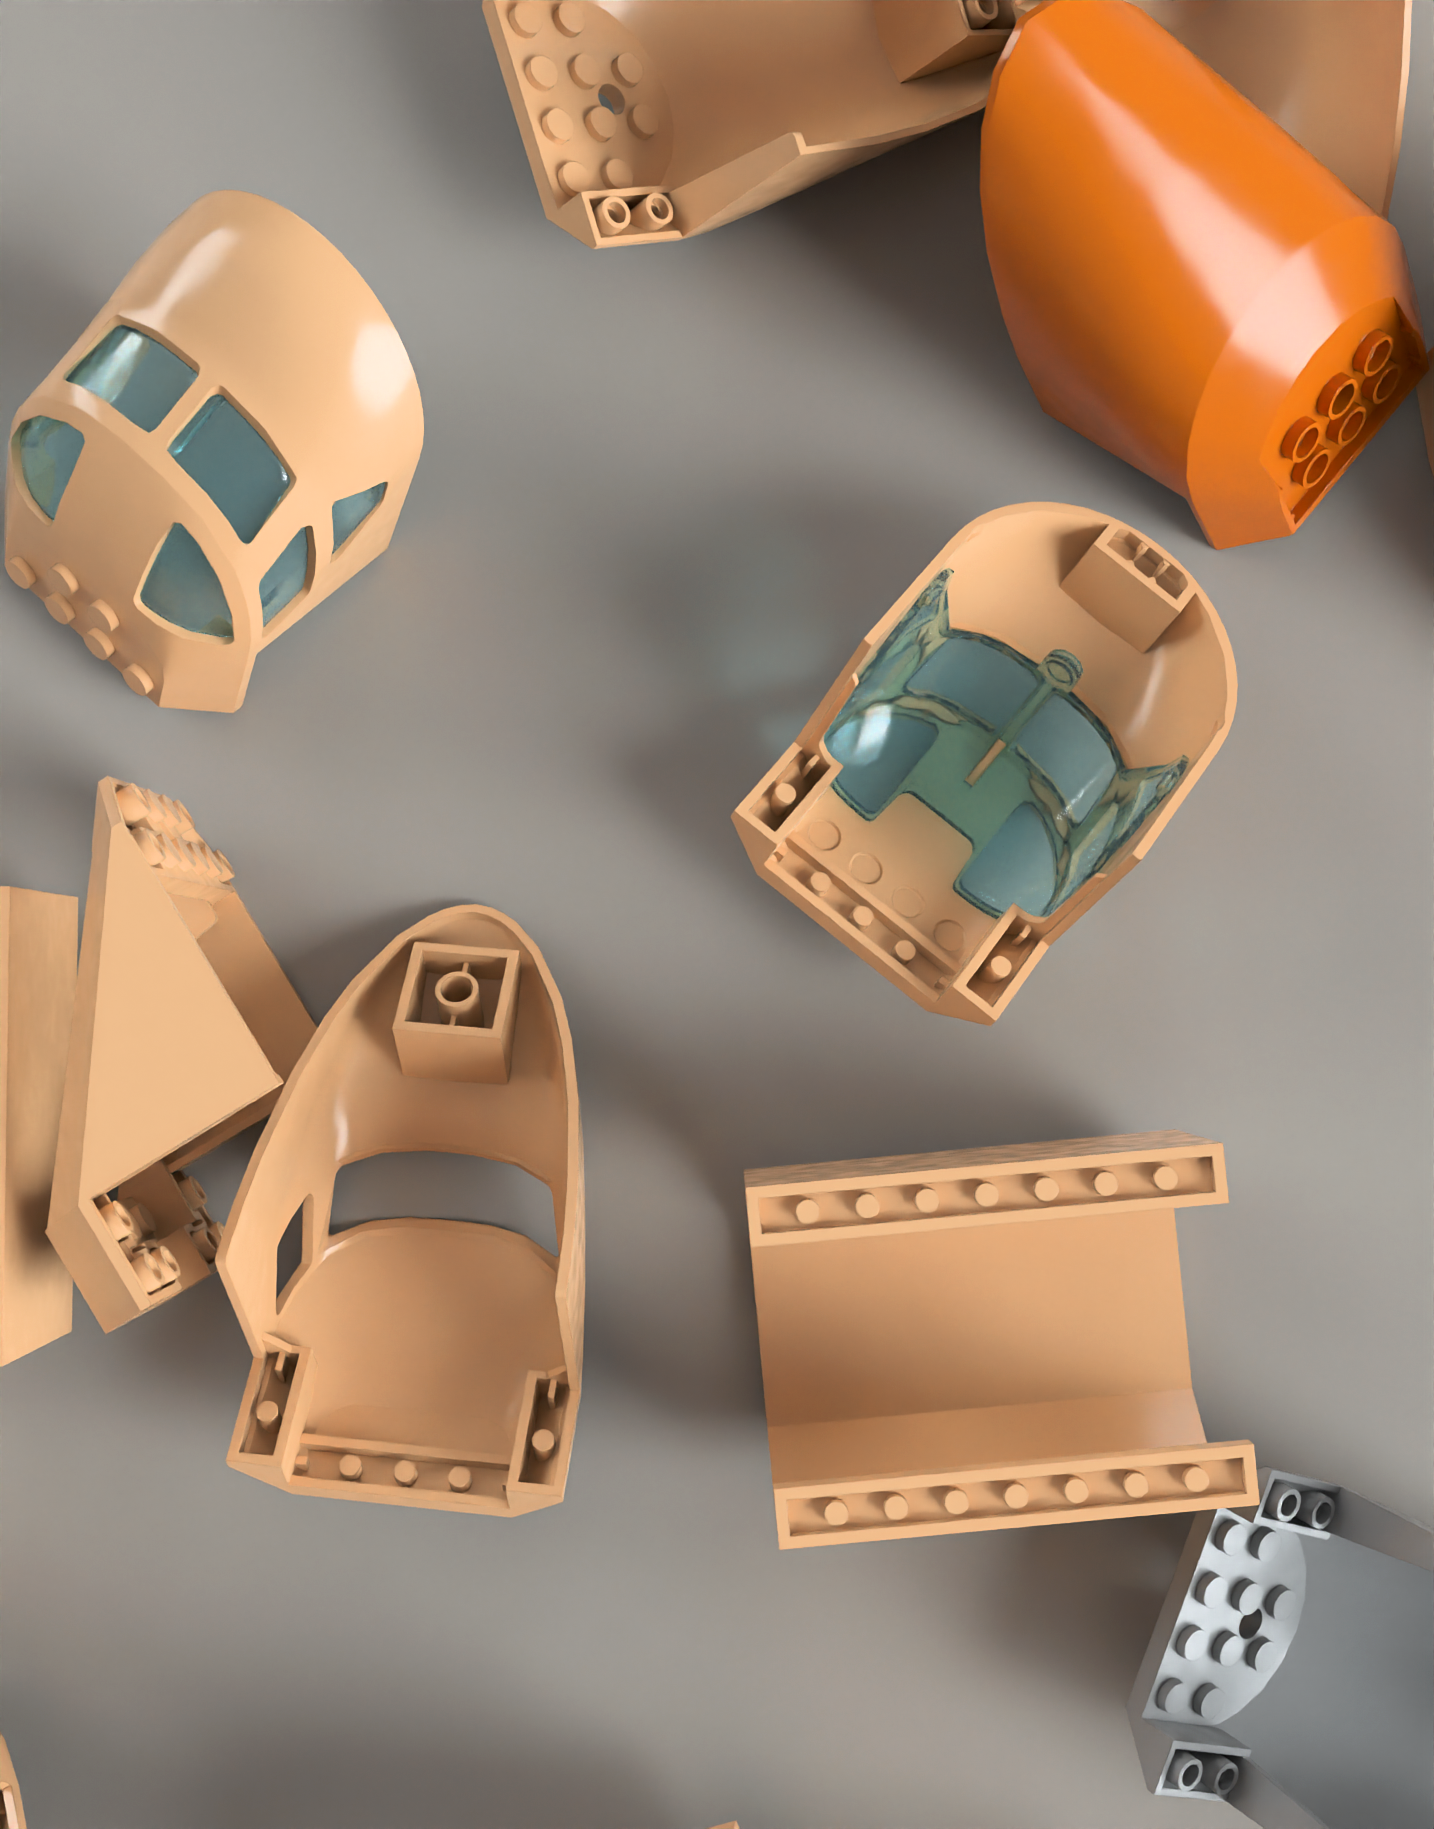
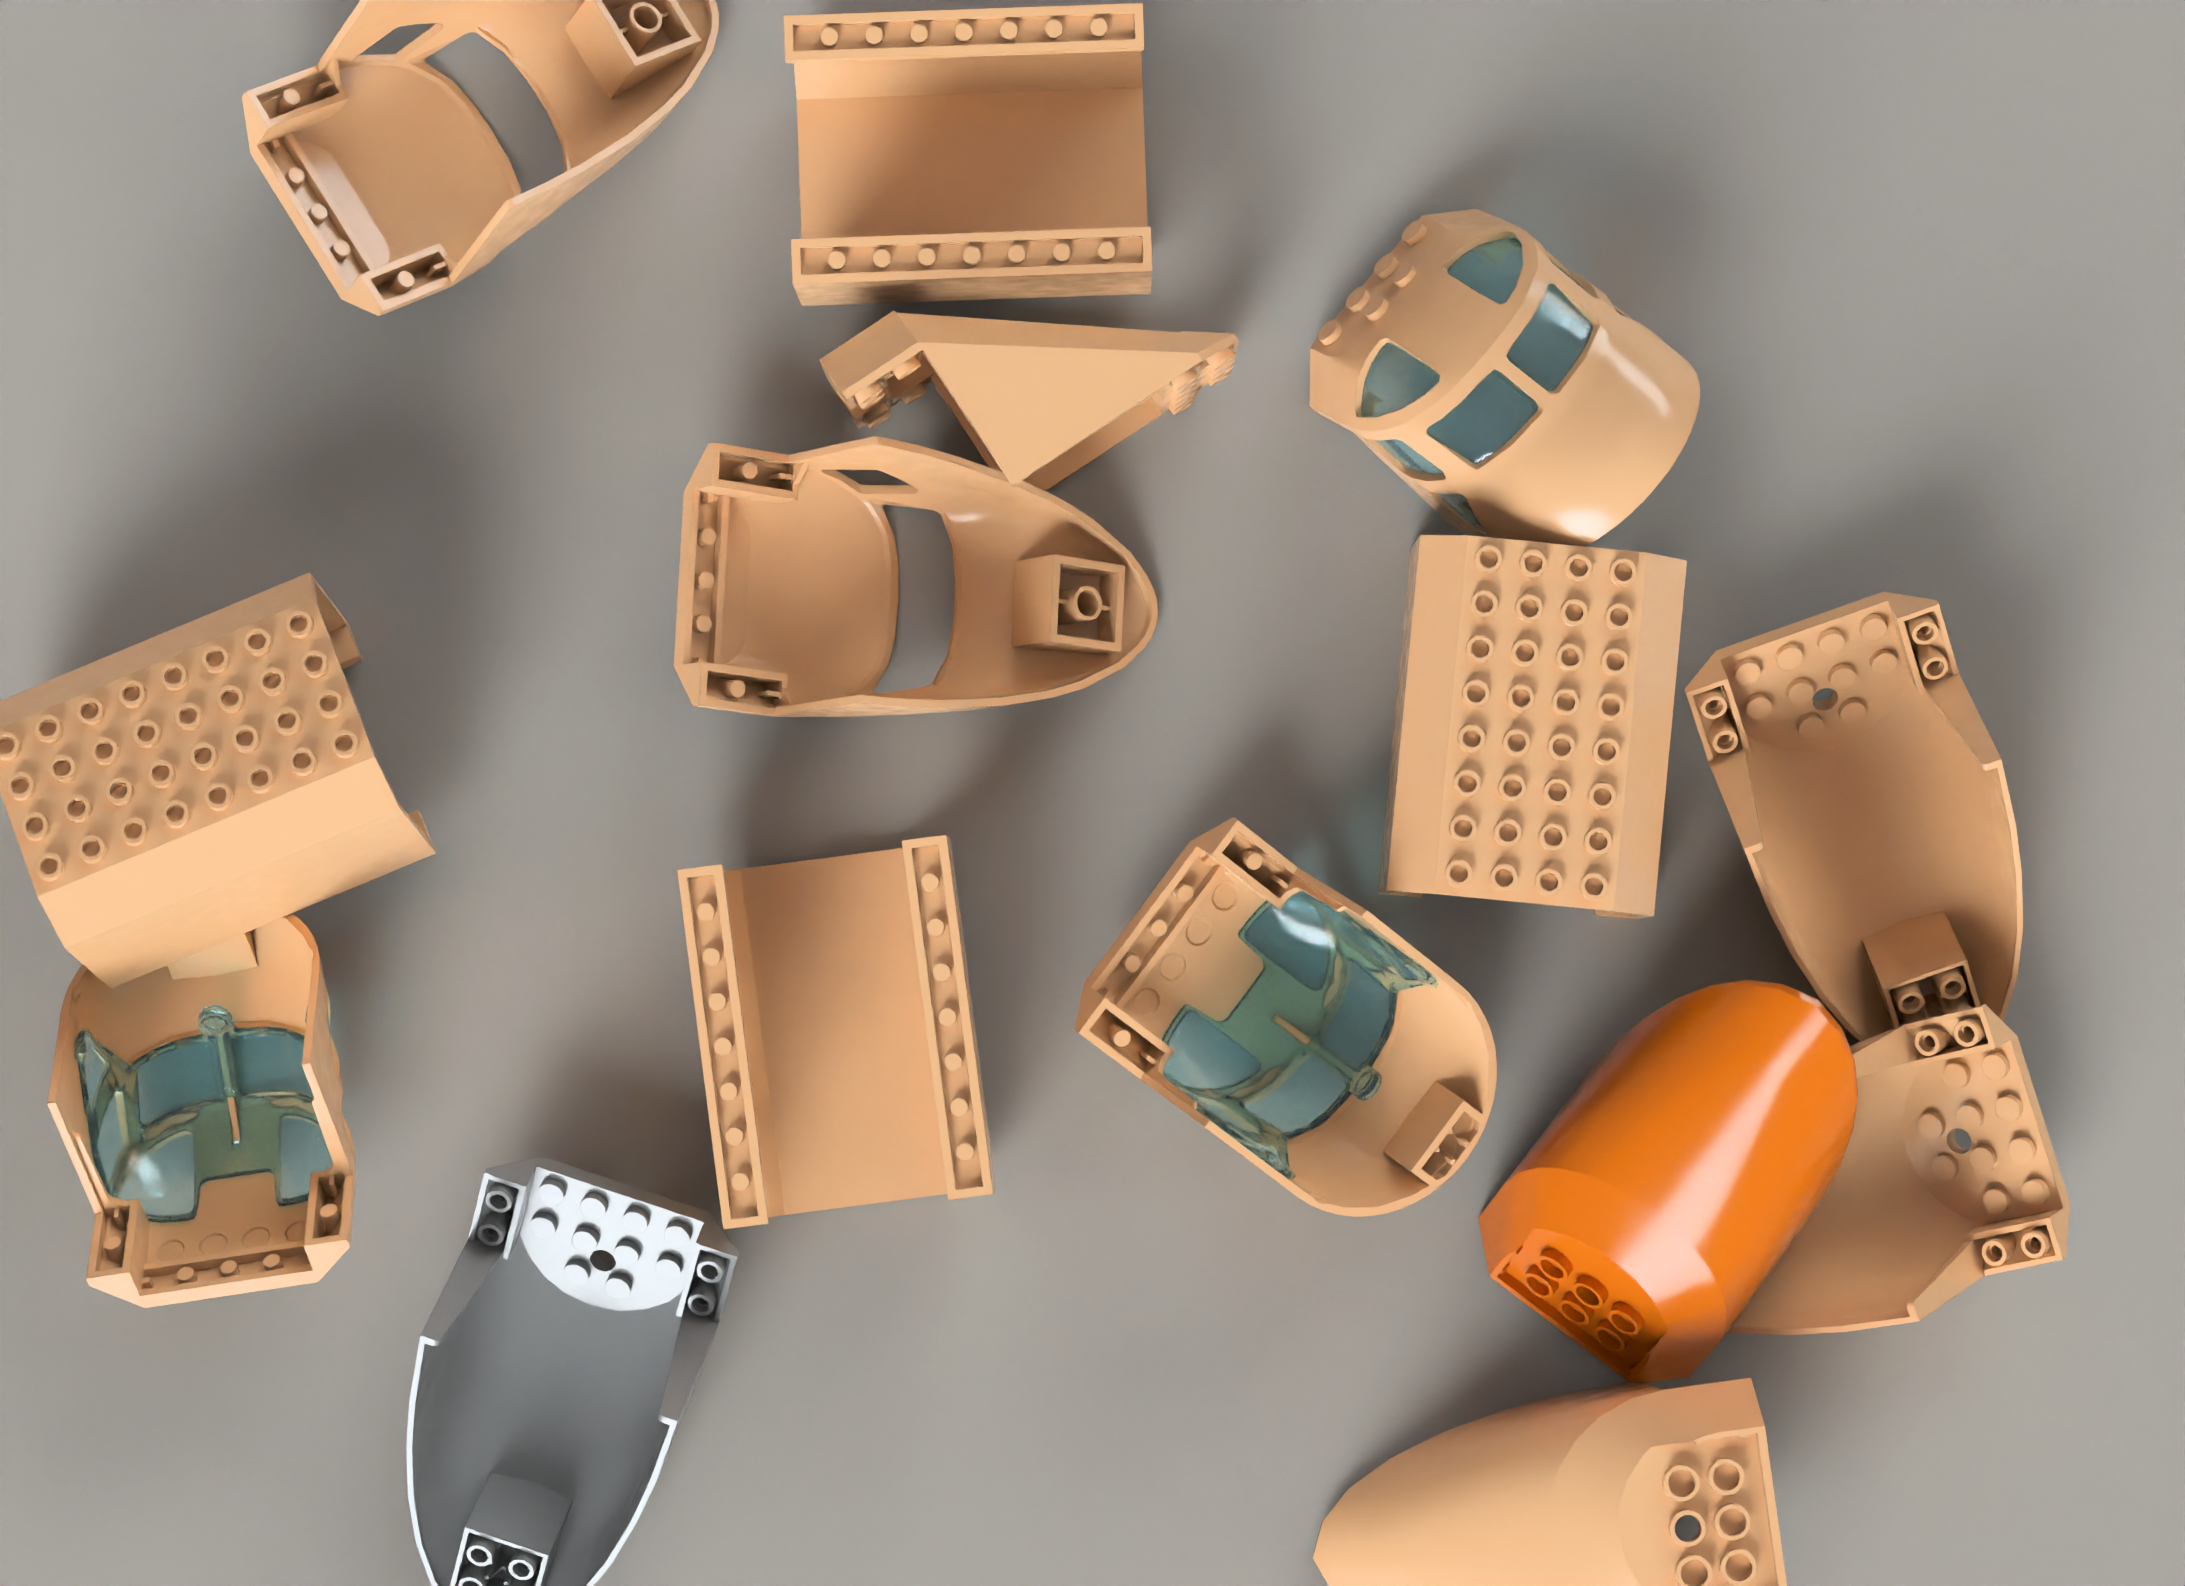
camera: 85 degrees right, 0 degrees up
none -> light nougat panel [1378,535,1687,919]

